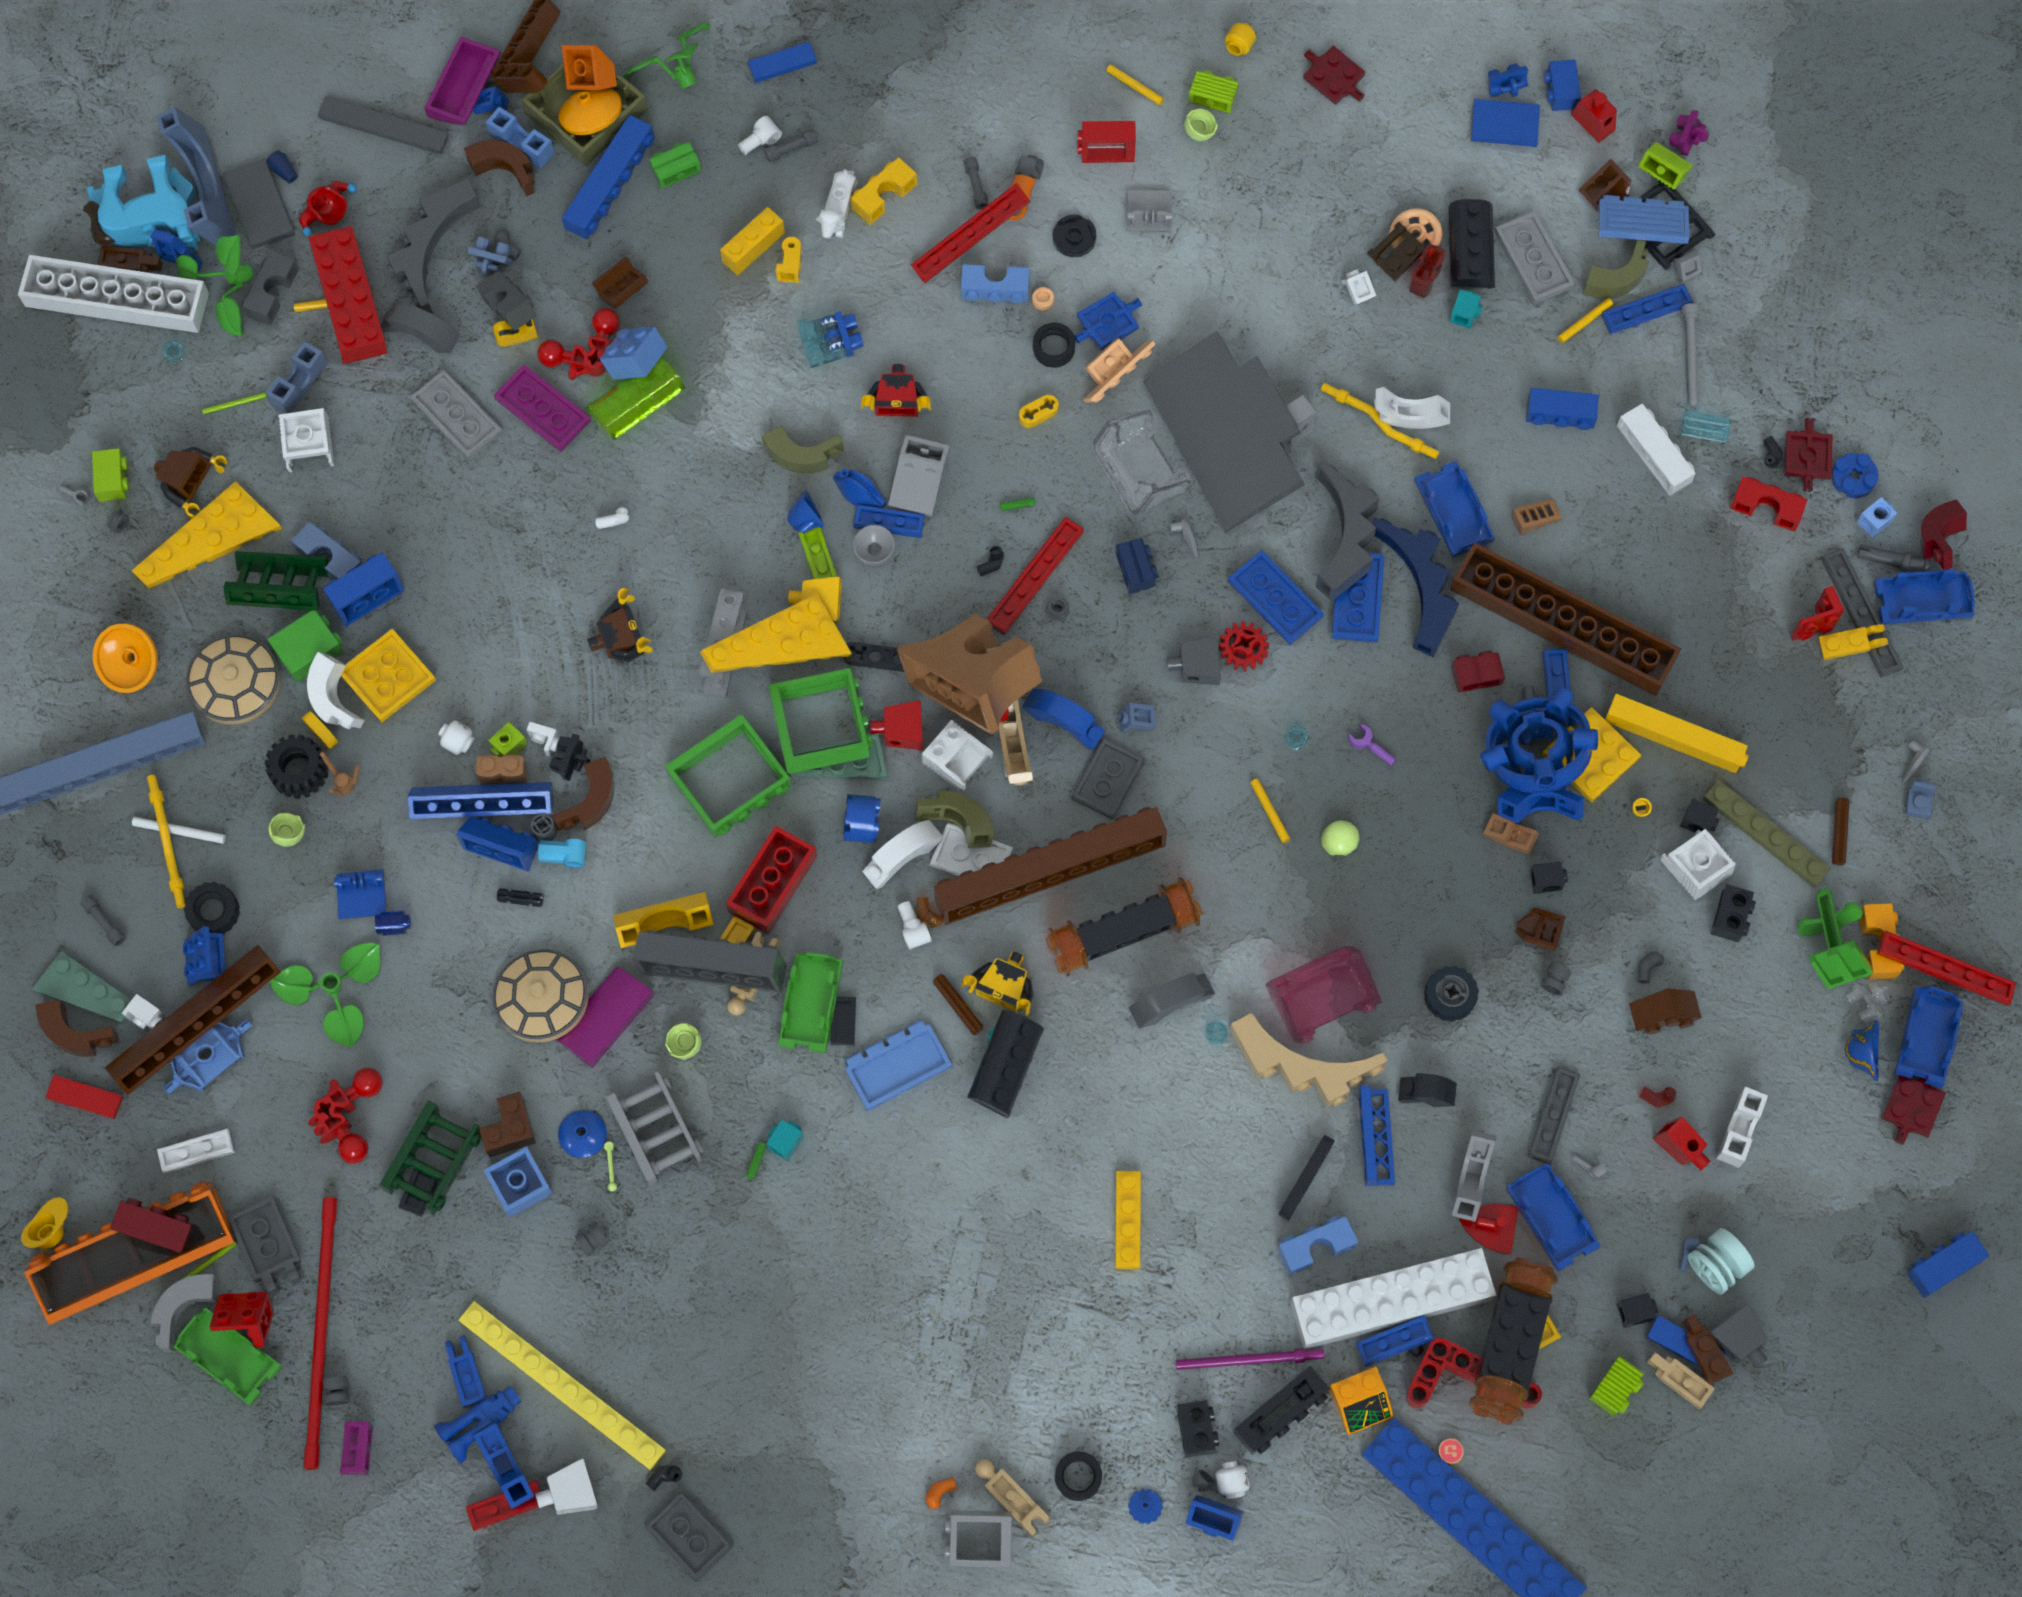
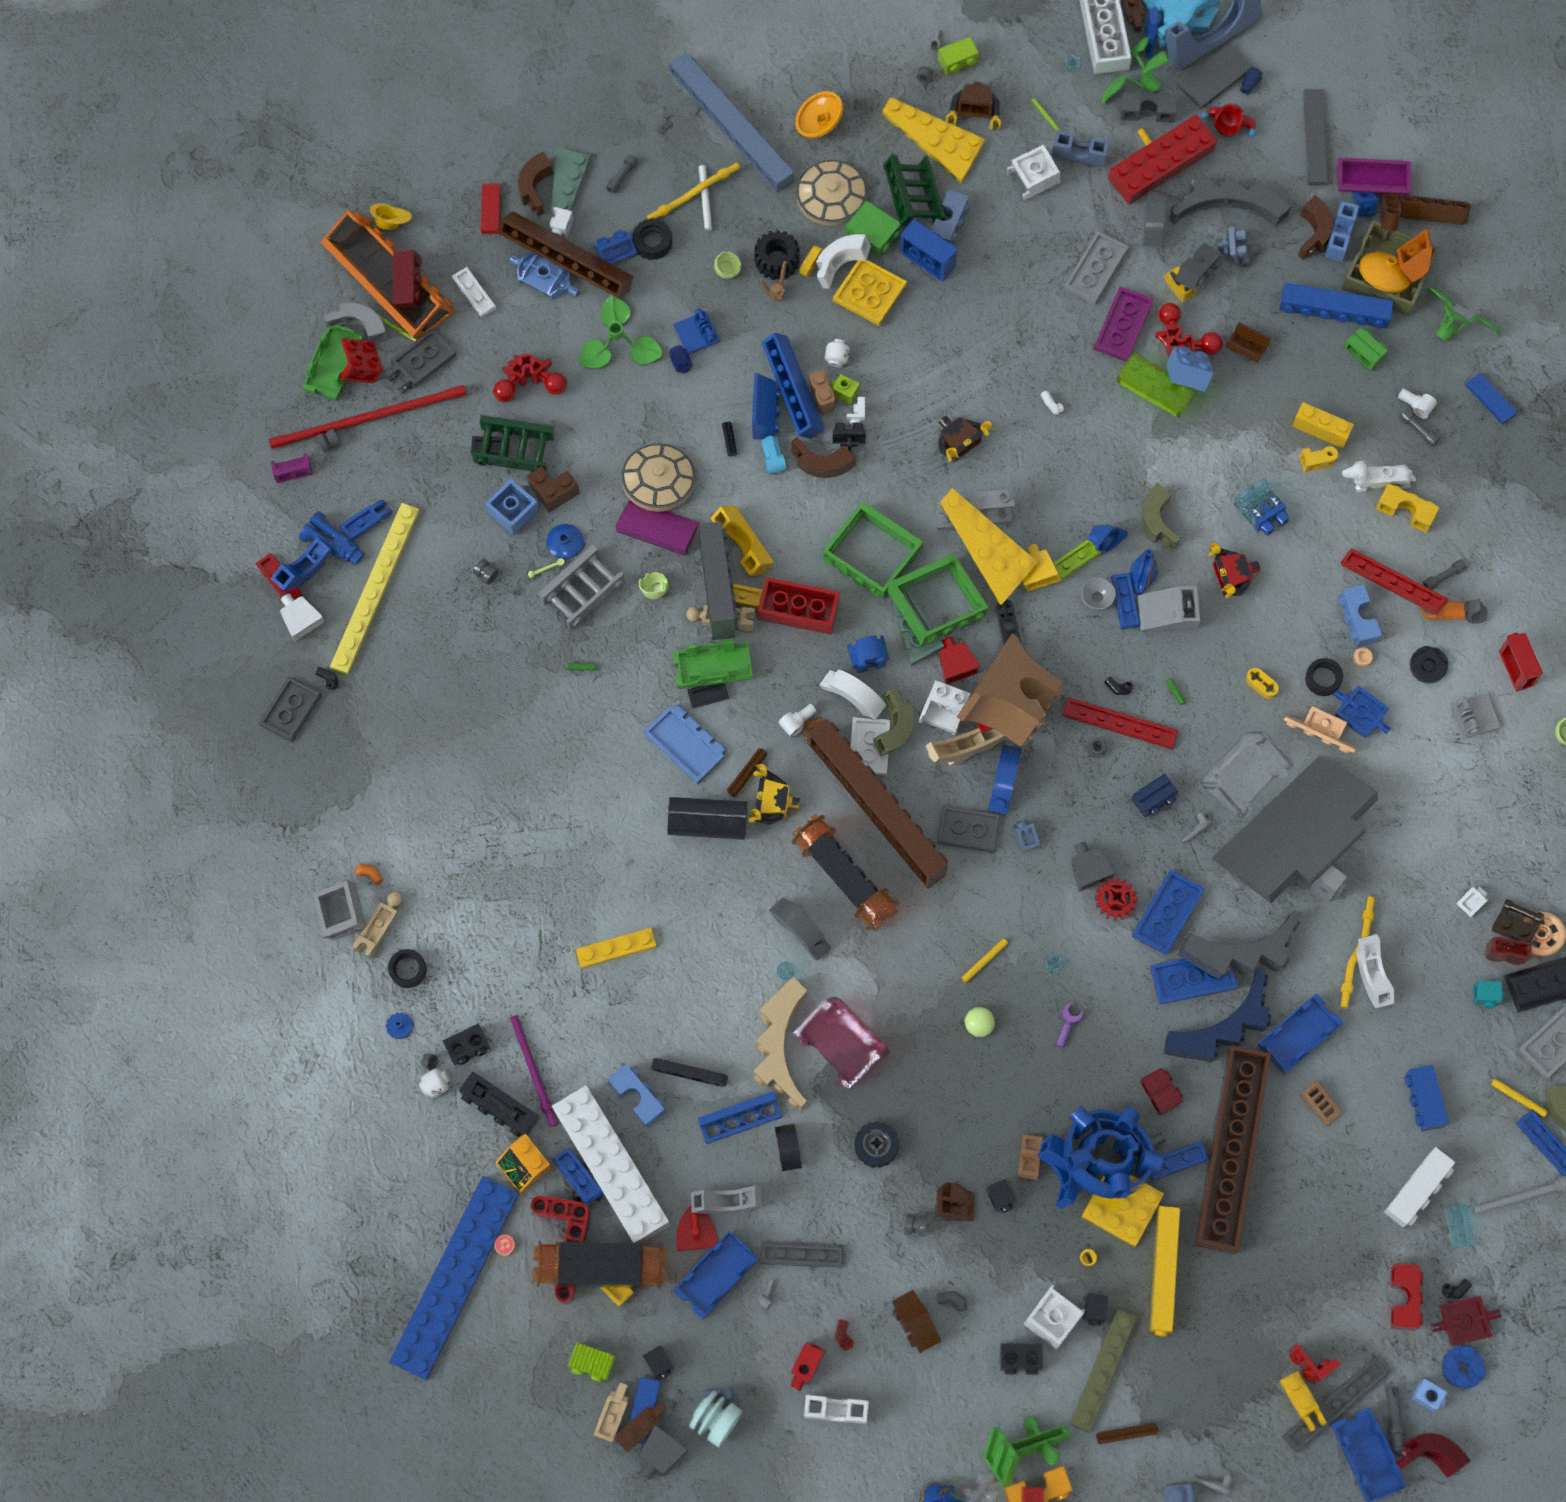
camera: 75 degrees right, 0 degrees up
dark grey wheel [531,814,557,842] -> none
teal brick [766,1120,804,1161] -> none
blue brick [1185,1495,1244,1541] -> none

